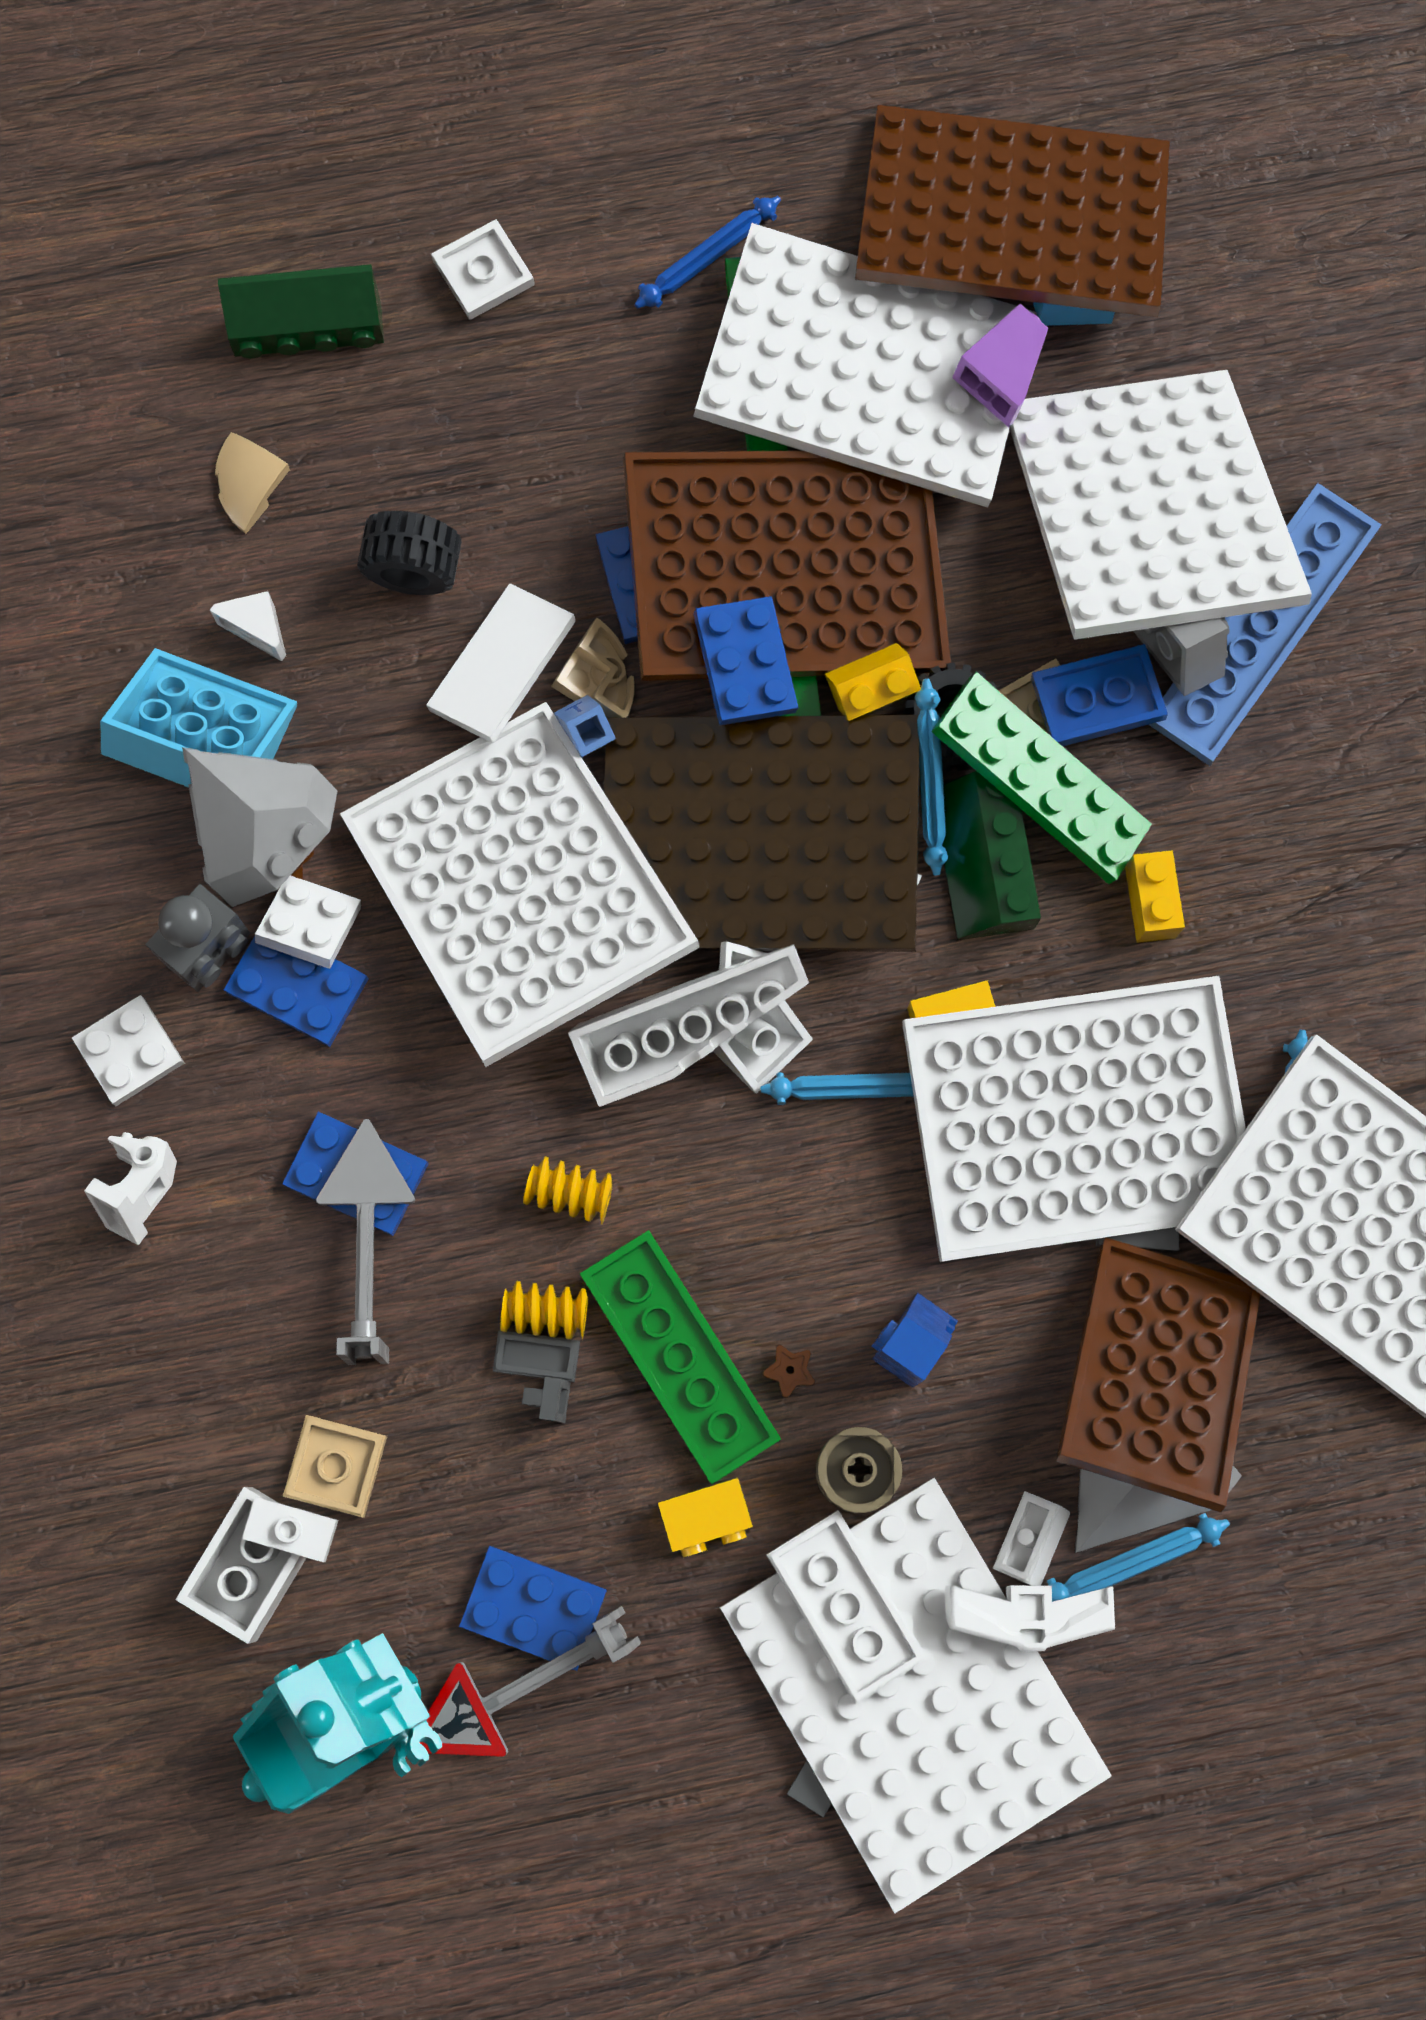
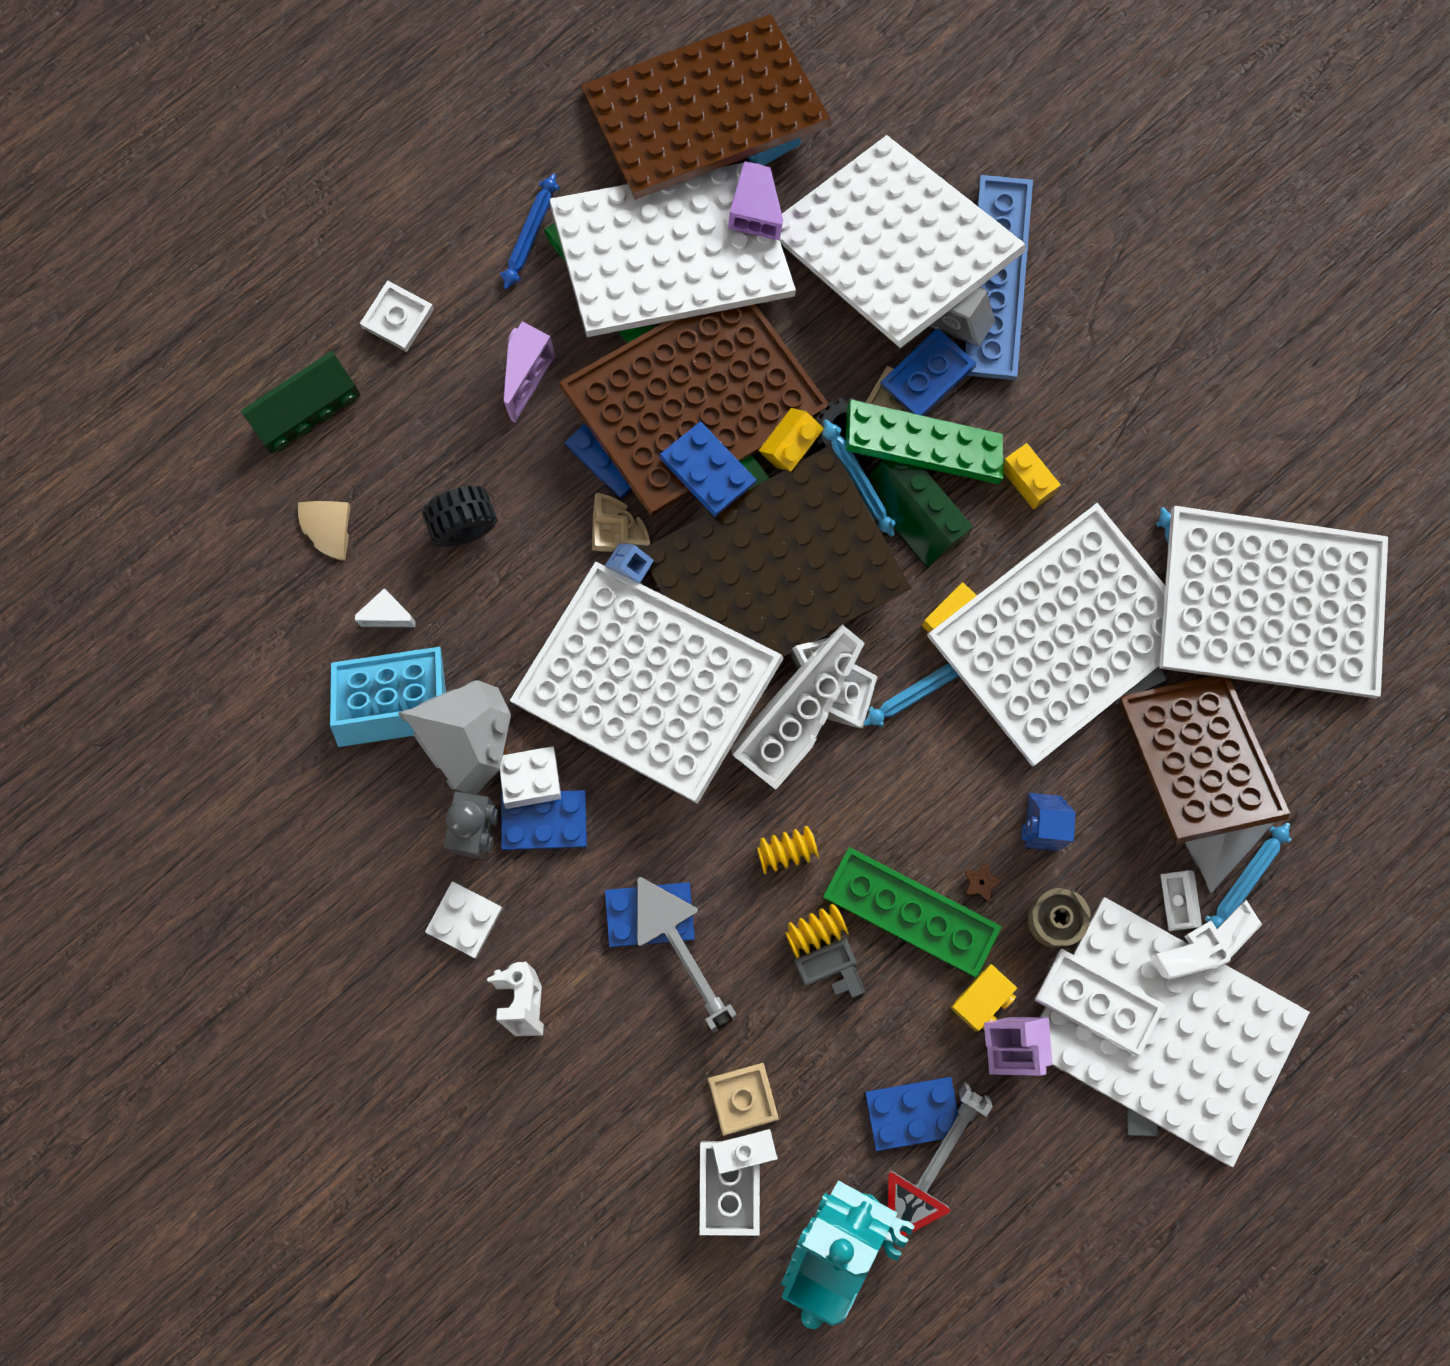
camera: 25 degrees left, 0 degrees up
white tile [427,584,576,743] -> none
none -> lavender slope [504,321,556,422]
none -> lavender plate [984,1017,1053,1076]

